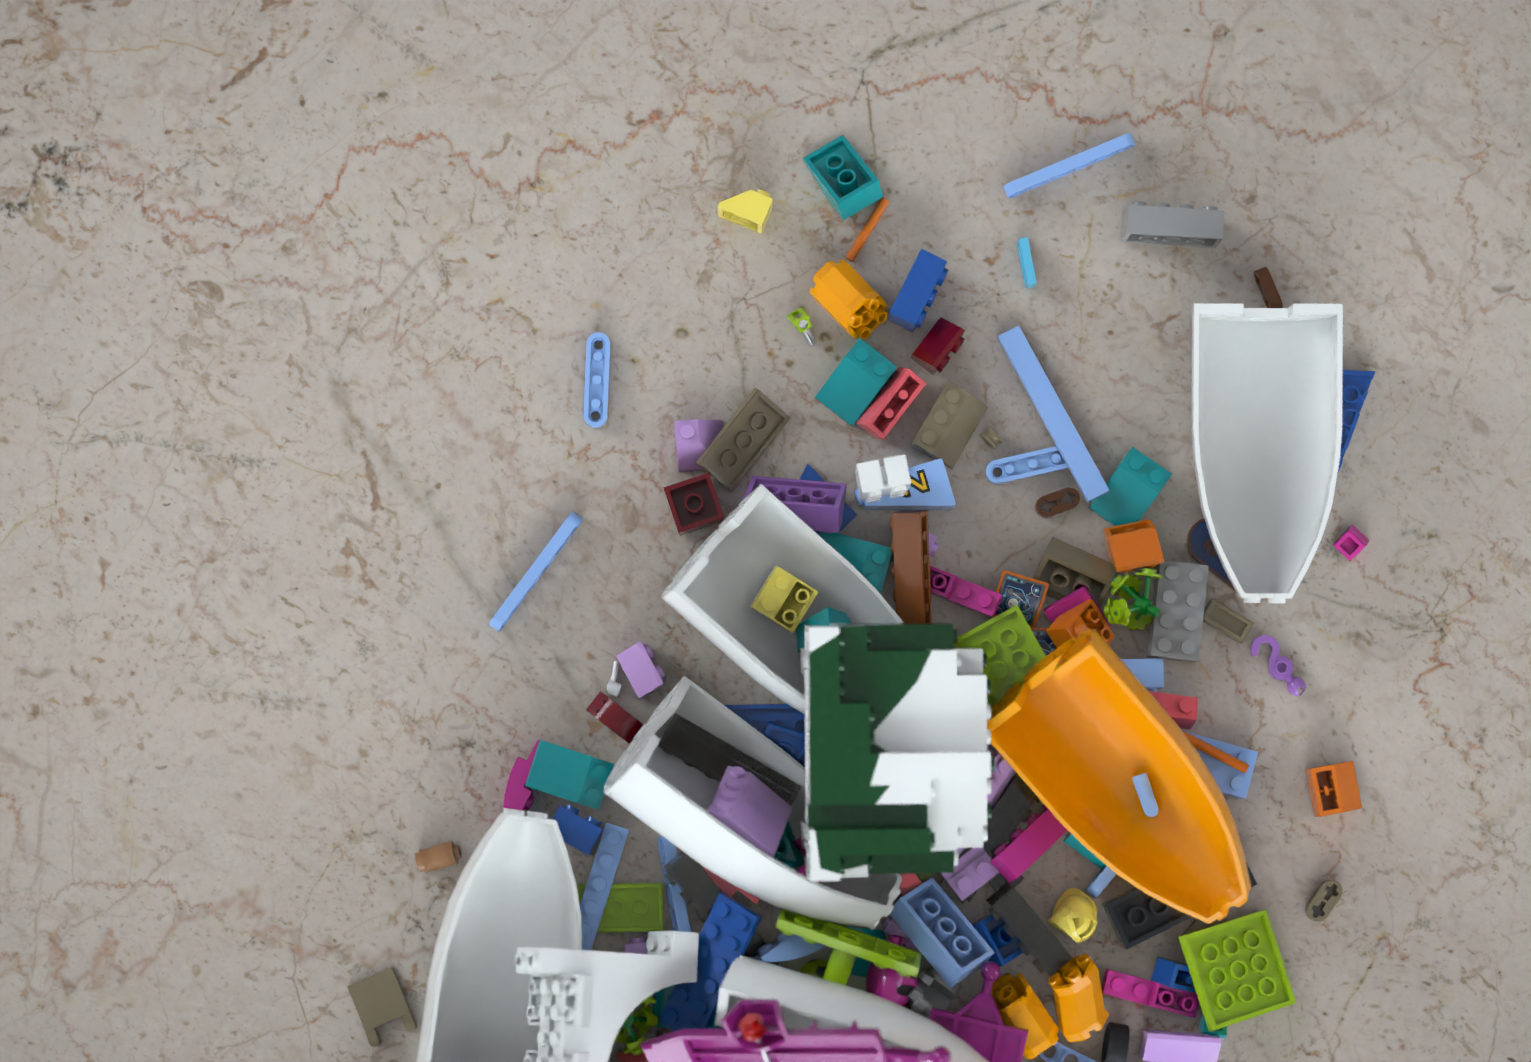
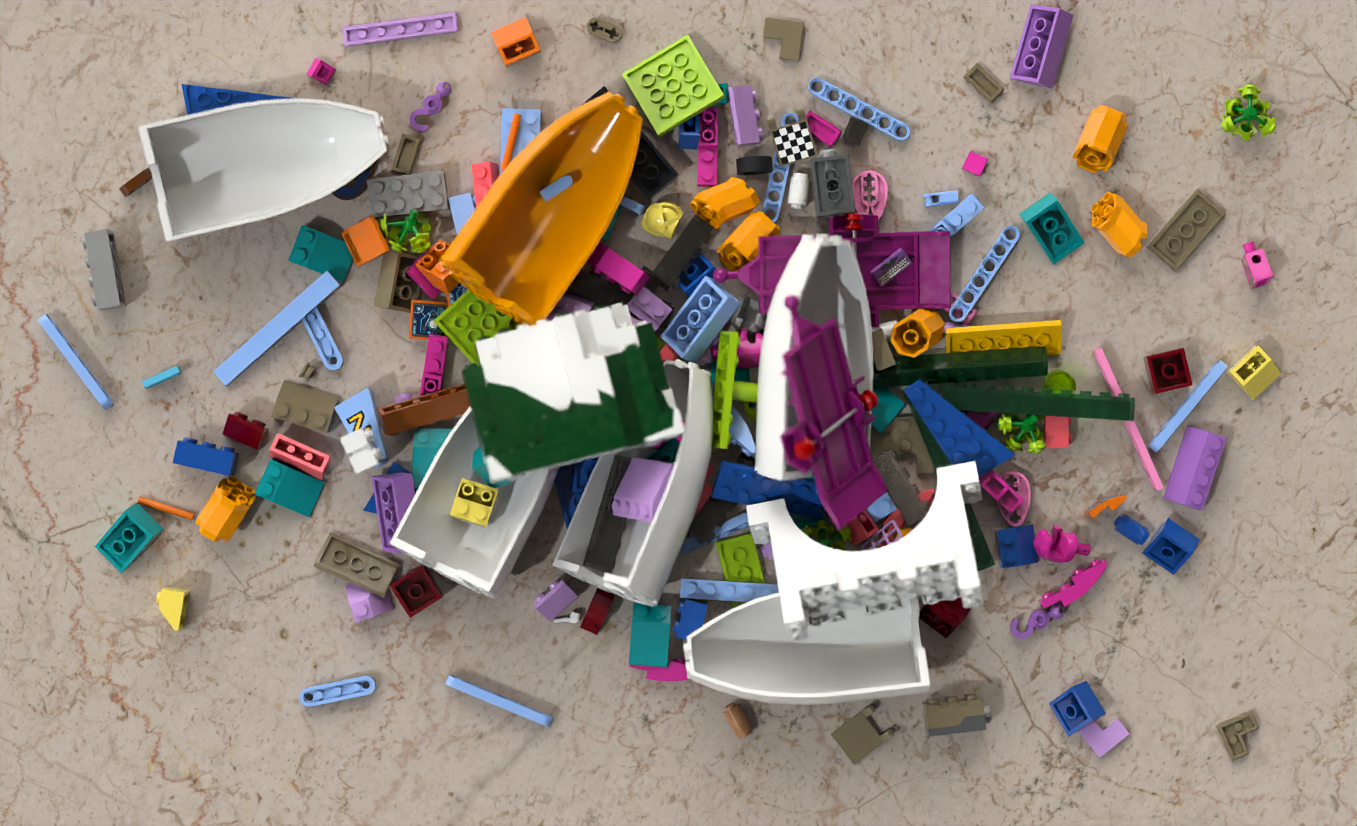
camera: 100 degrees left, 5 degrees up
lime piece [787,308,816,346] -> none
reddish brown beam [1035,487,1080,518] -> none
none -> lavender tile [342,12,459,47]

